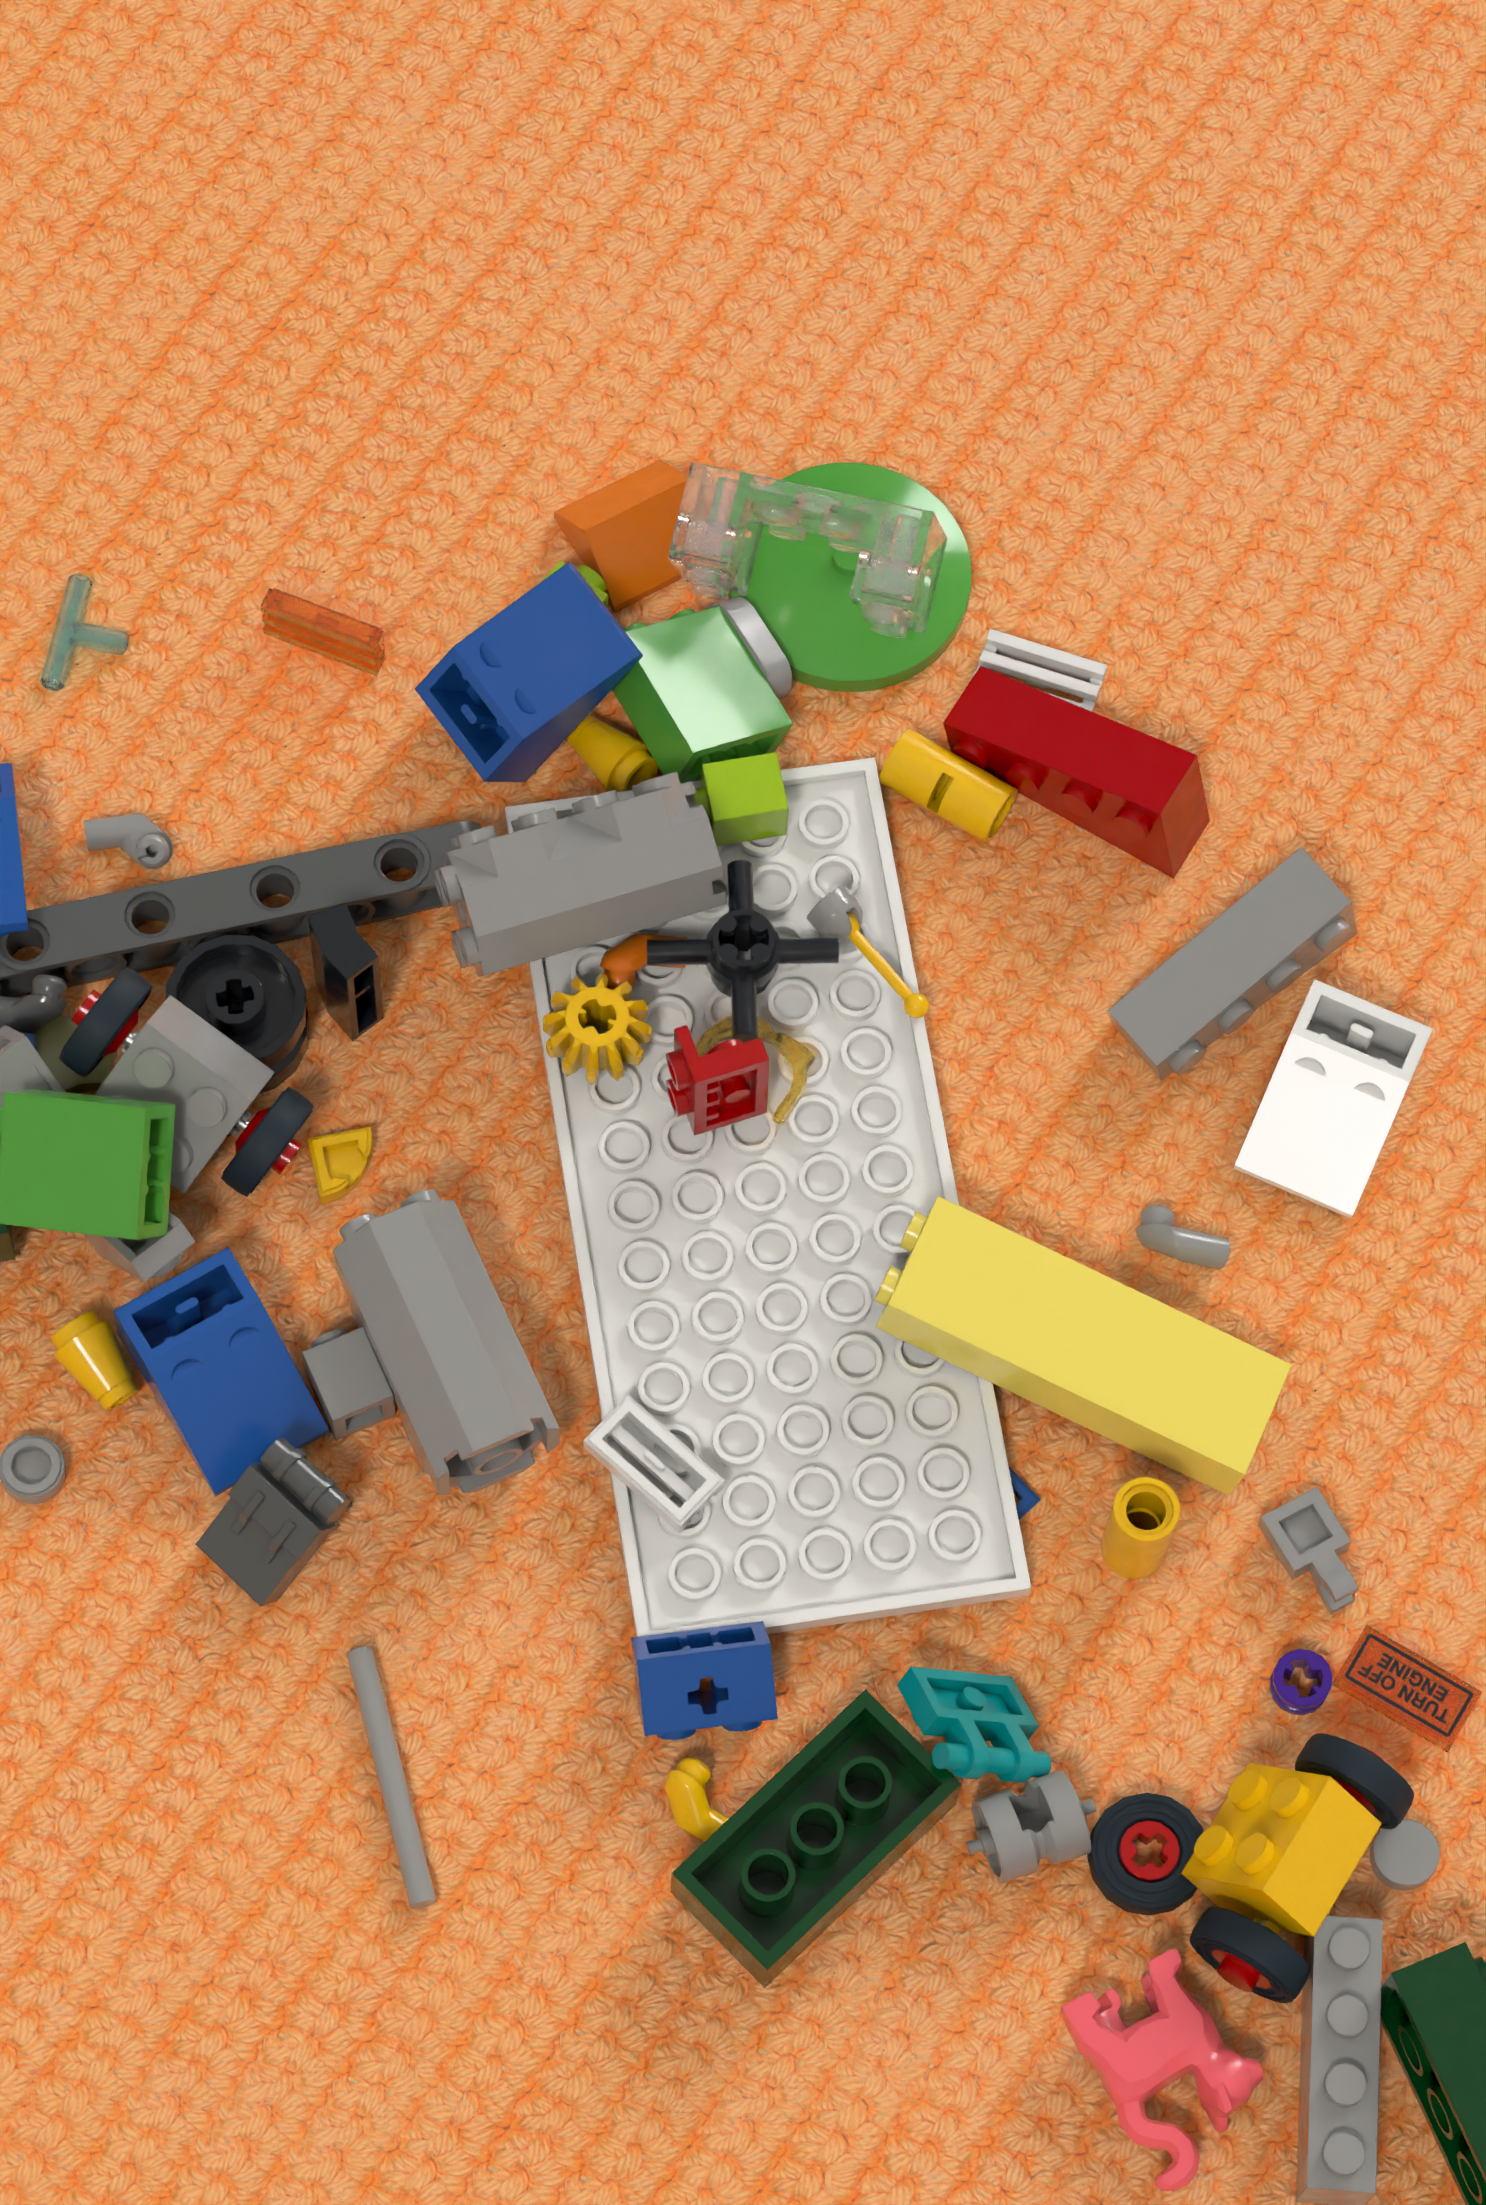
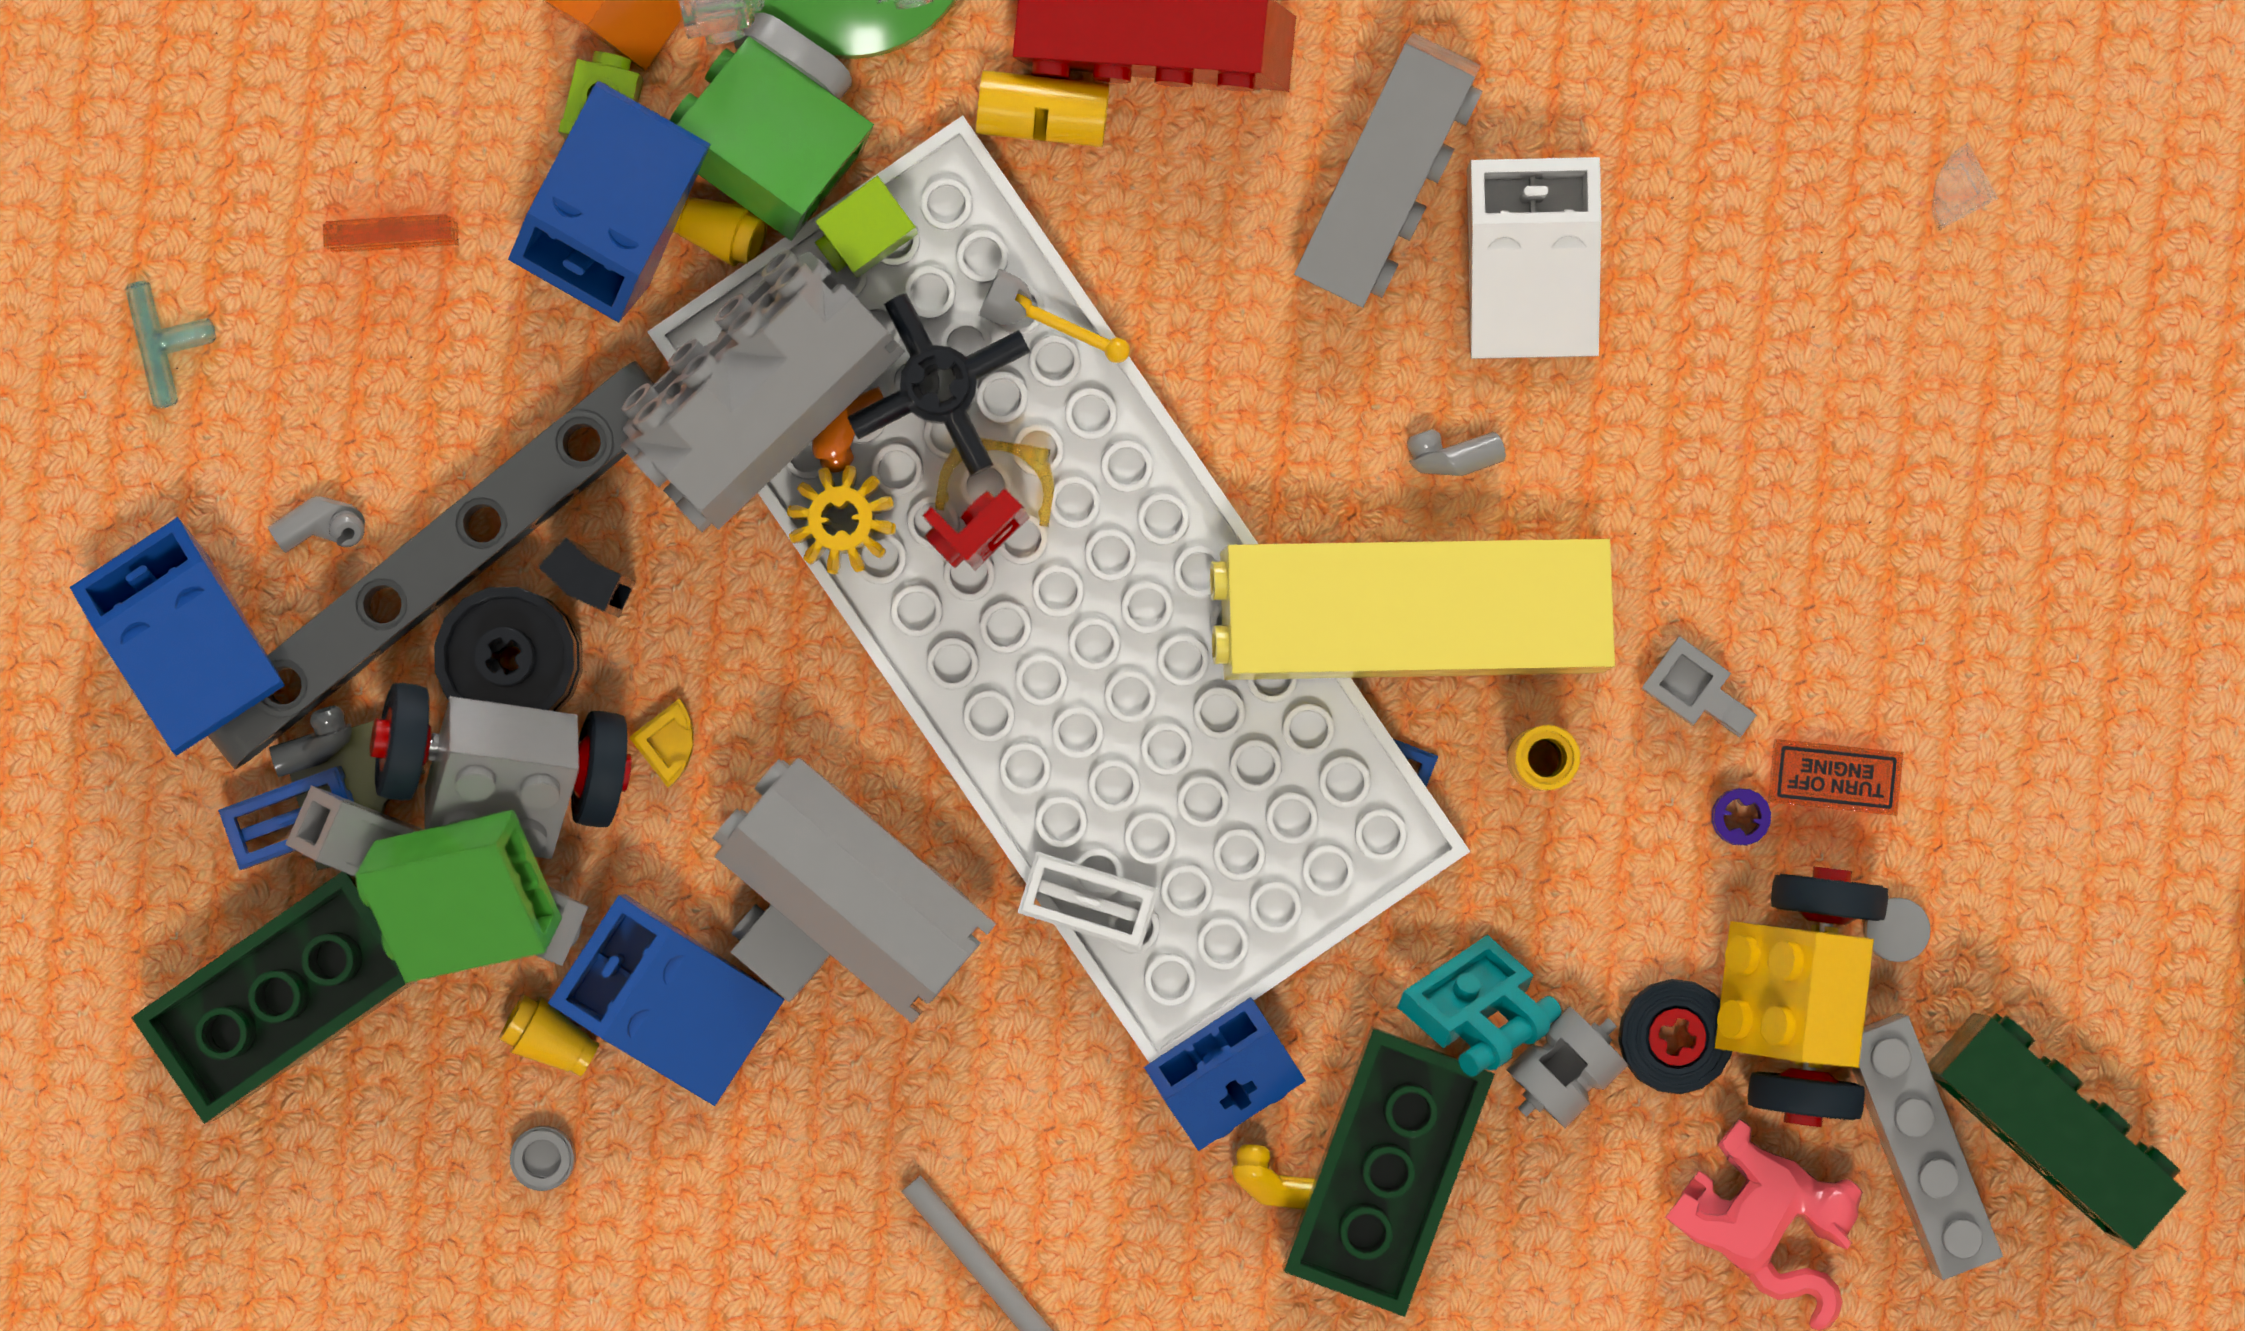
camera: 15 degrees left, 20 degrees up
dark grey piece [195,1437,352,1606] -> none

